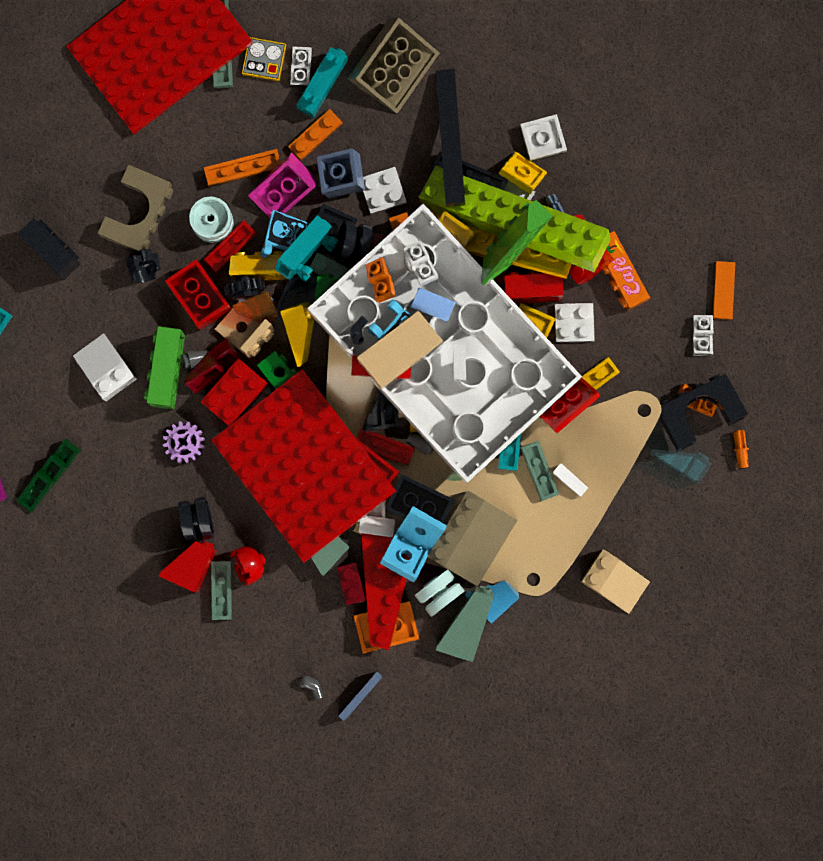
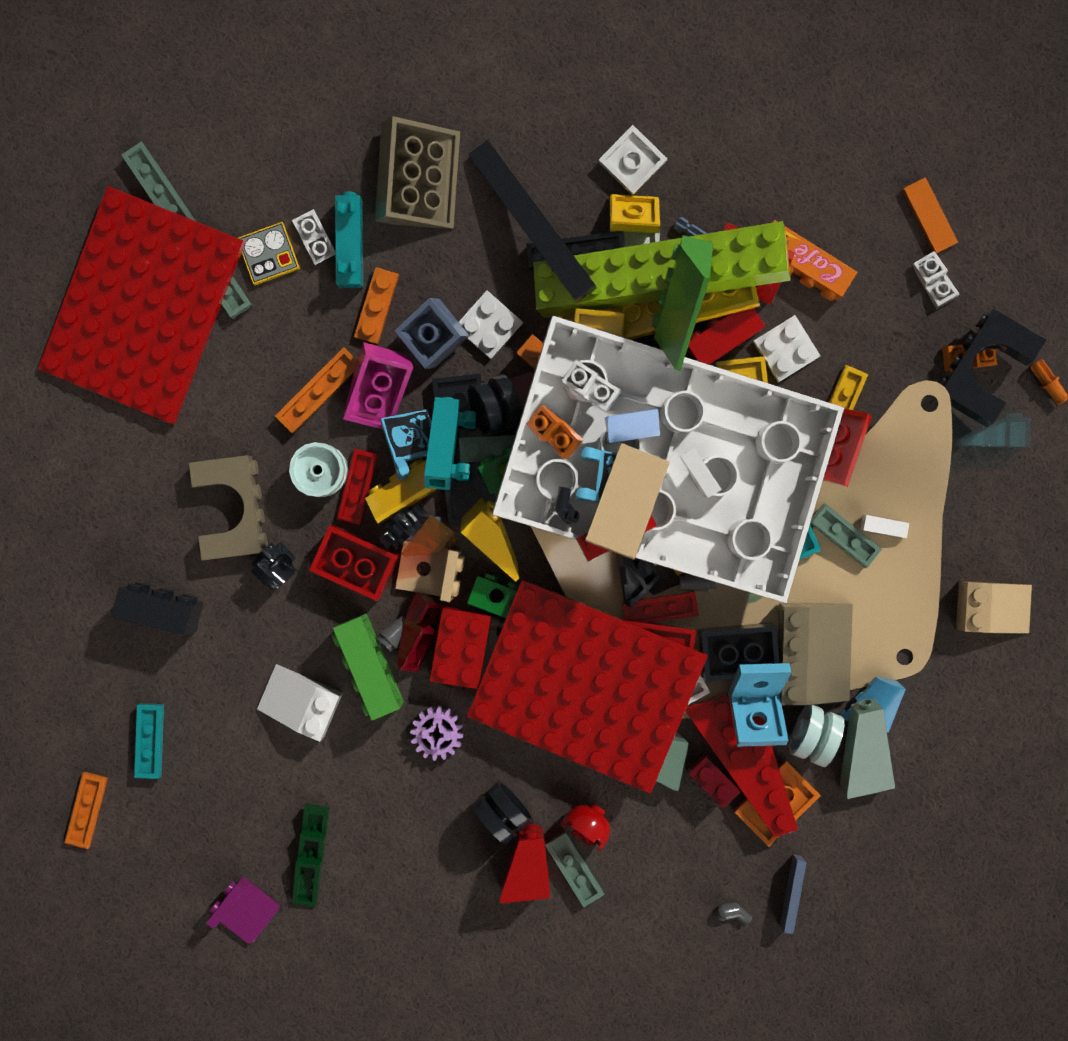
camera: 35 degrees left, 5 degrees up
white sticker [359,516,395,537] -> none

